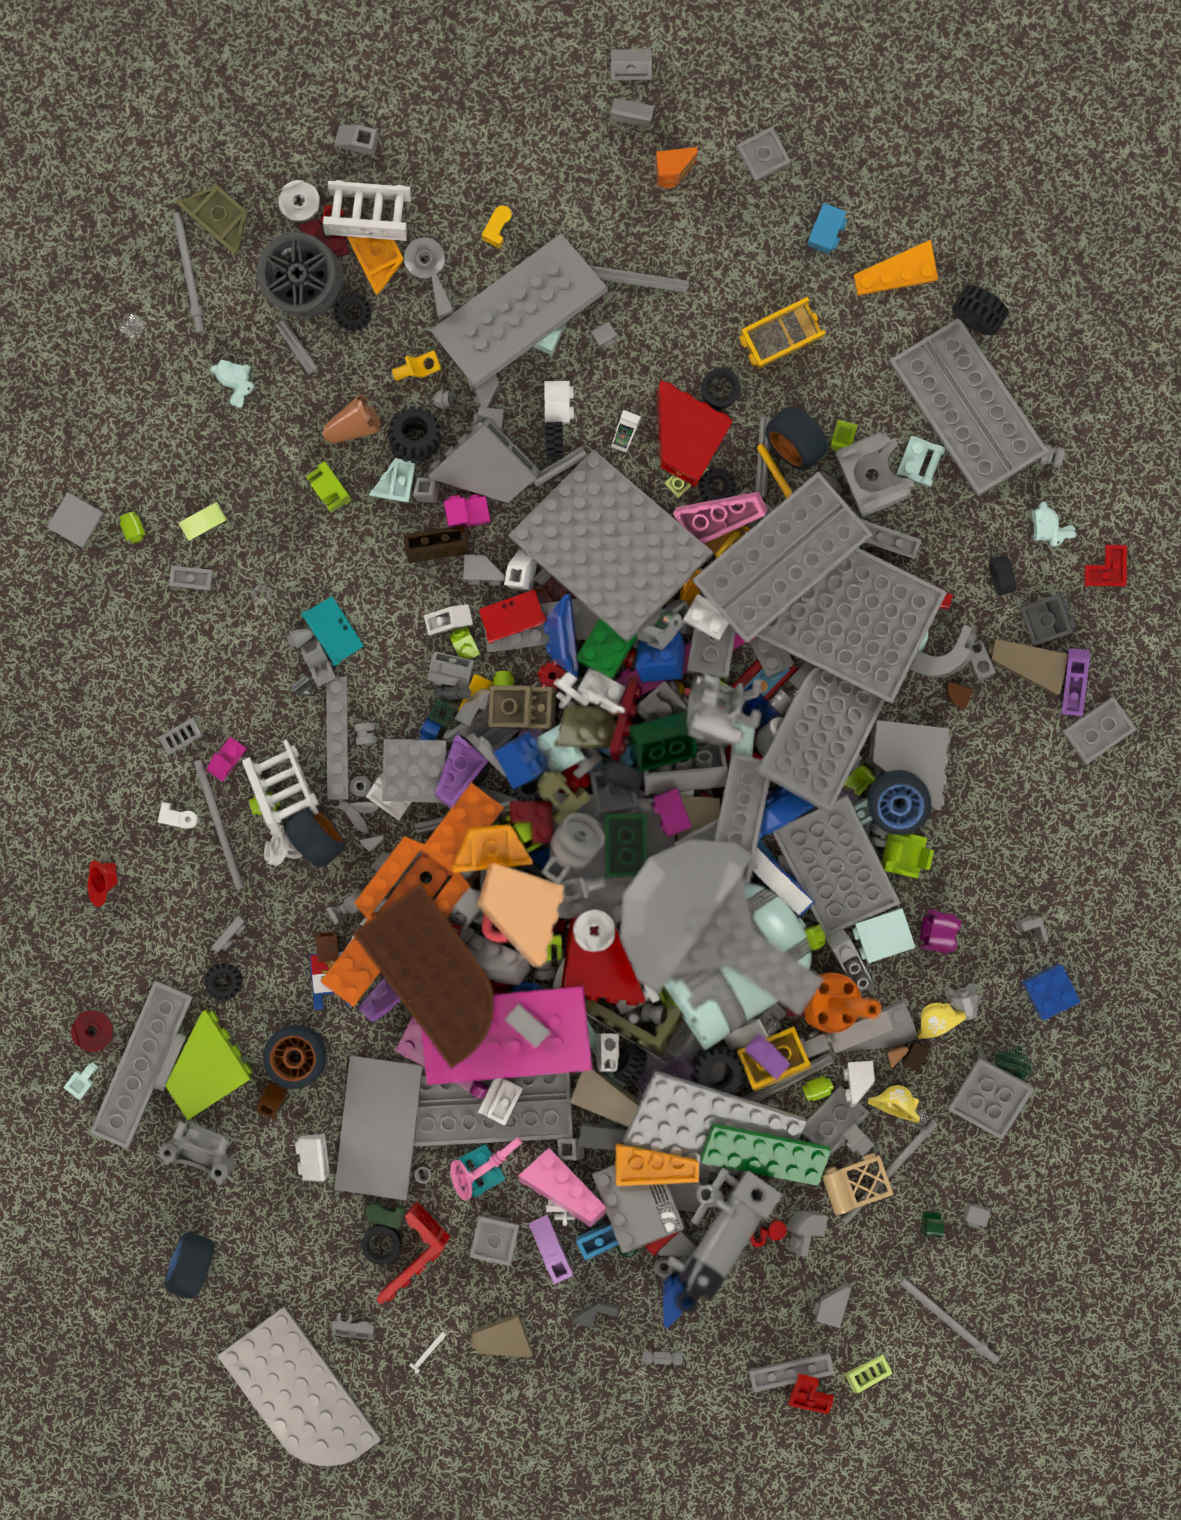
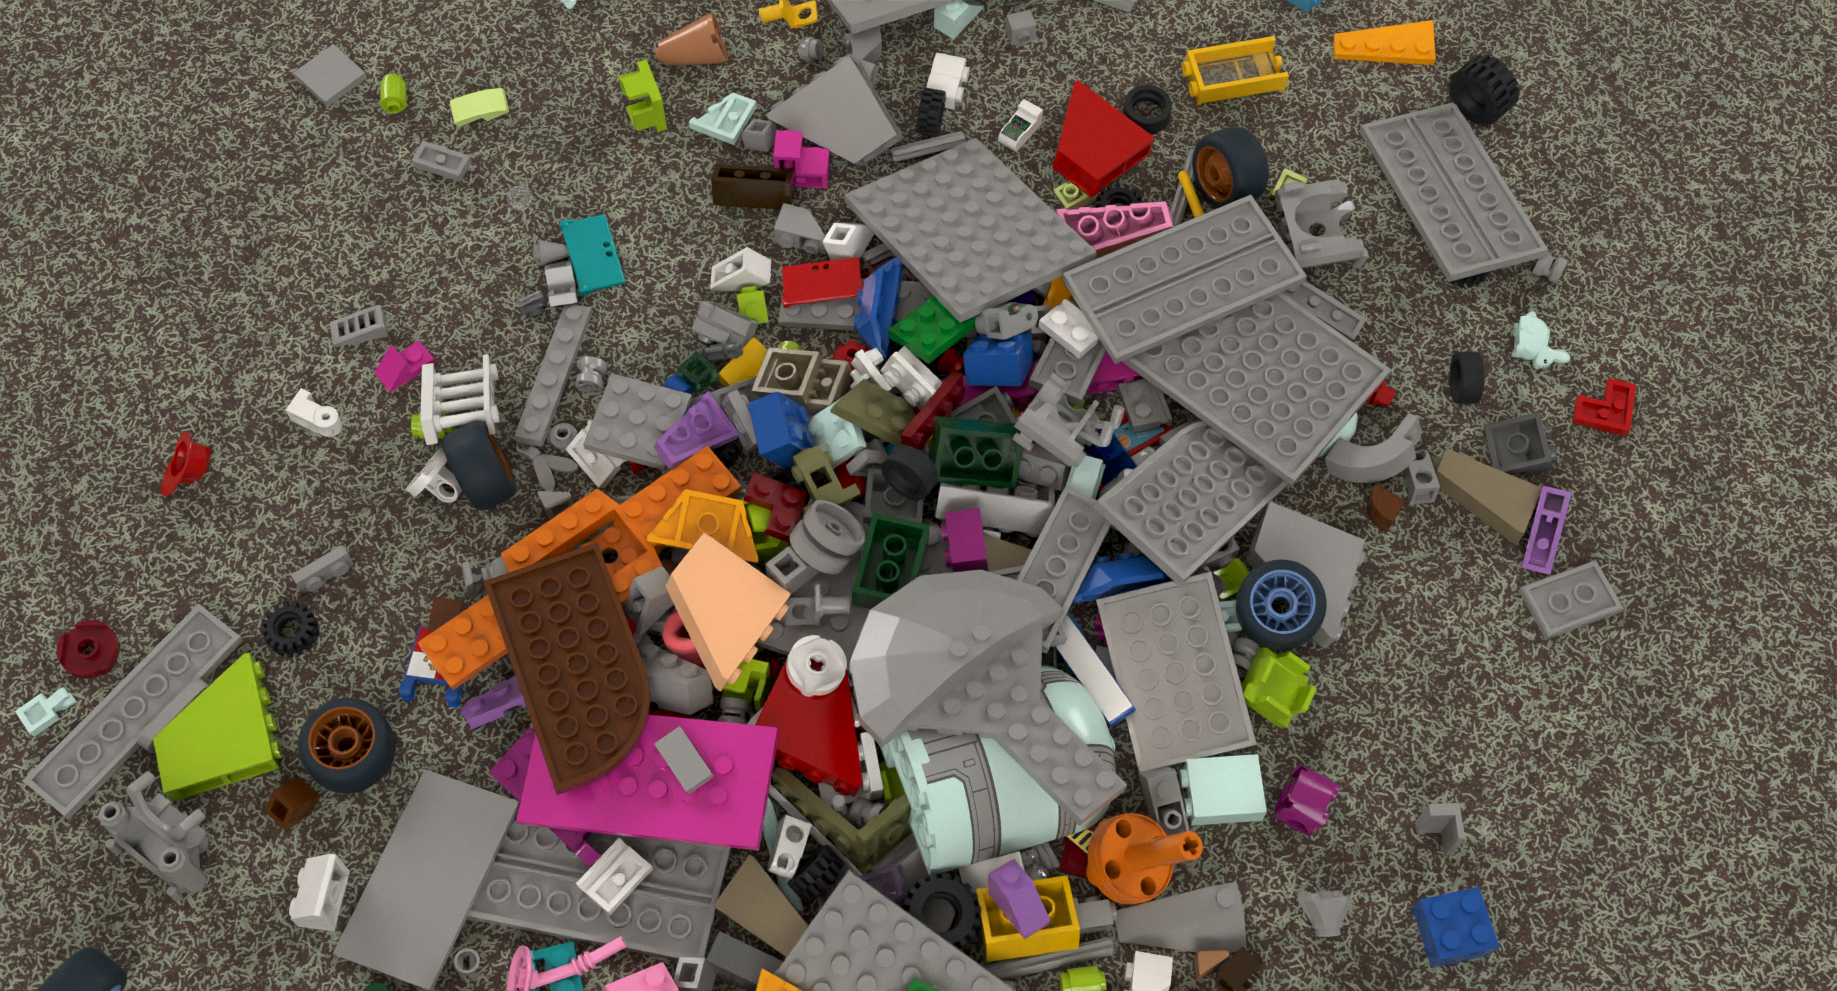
camera: 10 degrees right, 25 degrees down
light grey bar [194,760,244,890] -> none
black tyre [389,406,441,463] -> none
light grey slope [454,688,490,726] -> none
lime bracket [804,924,826,950] -> none
light aqua plate [896,436,946,487] -> none
light yellow hat [917,1003,966,1039] -> none

